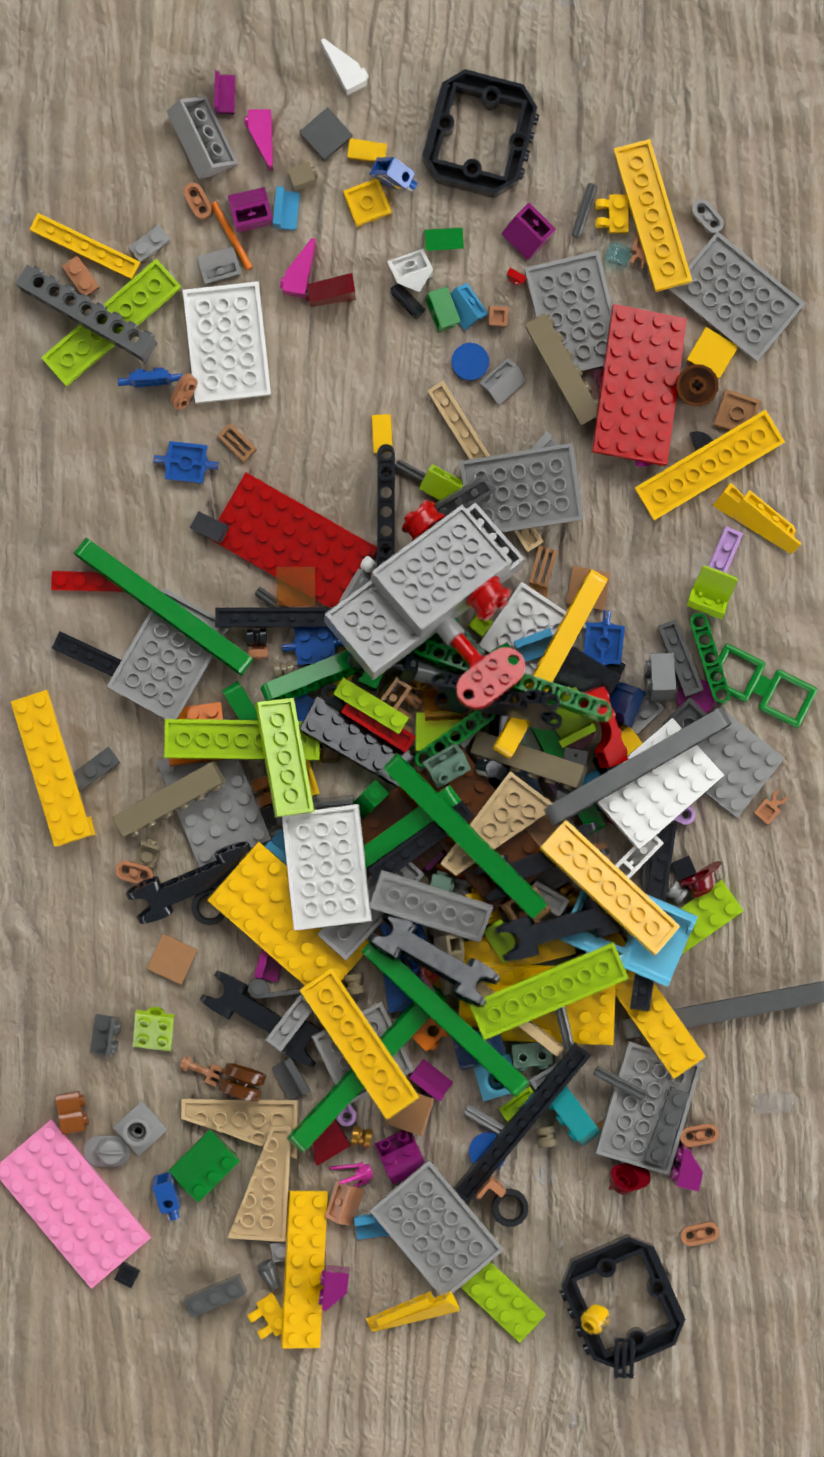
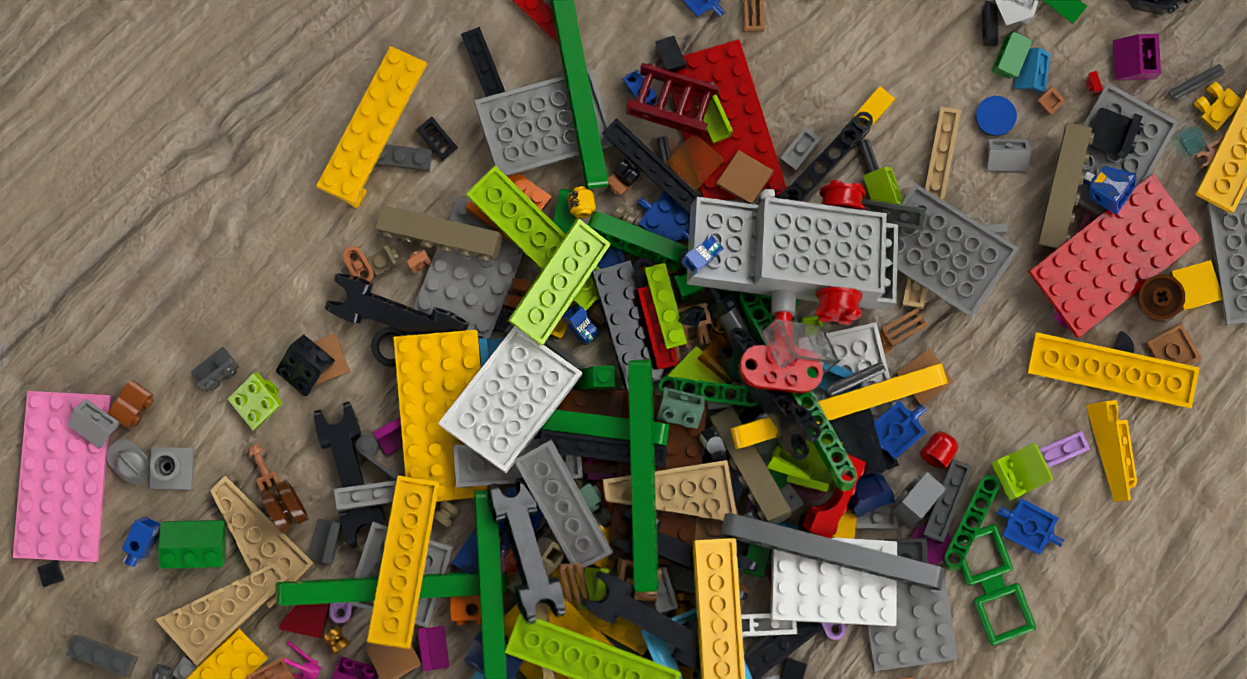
camera: 45 degrees right, 5 degrees down
none -> light grey panel [68,399,120,448]
none -> black bracket [276,334,335,396]
none -> nougat plate [407,251,431,275]
none -> black slope [415,116,458,161]
none -> medium nougat tile [560,563,590,603]
none -> blue leg [561,304,599,345]
none -> yellow head [568,186,596,219]
none -> blue leg [623,70,658,106]
none -> dark red fence [626,63,720,138]
none -> black tile [678,306,705,328]
none -> blue leg [681,236,724,276]
none -> lime panel [697,95,733,144]
none -> medium nougat tile [717,151,774,204]
none -> clear panel [762,319,840,373]
none -> lime slope [767,446,814,481]
none -> light grey plate [780,127,821,172]
none -> dark grey axle [826,362,886,397]
none -> red helmet [920,431,958,469]
none -> blue plate [996,498,1064,555]
none -> blue torso [1083,166,1136,215]
none -> black bracket [1088,107,1144,159]

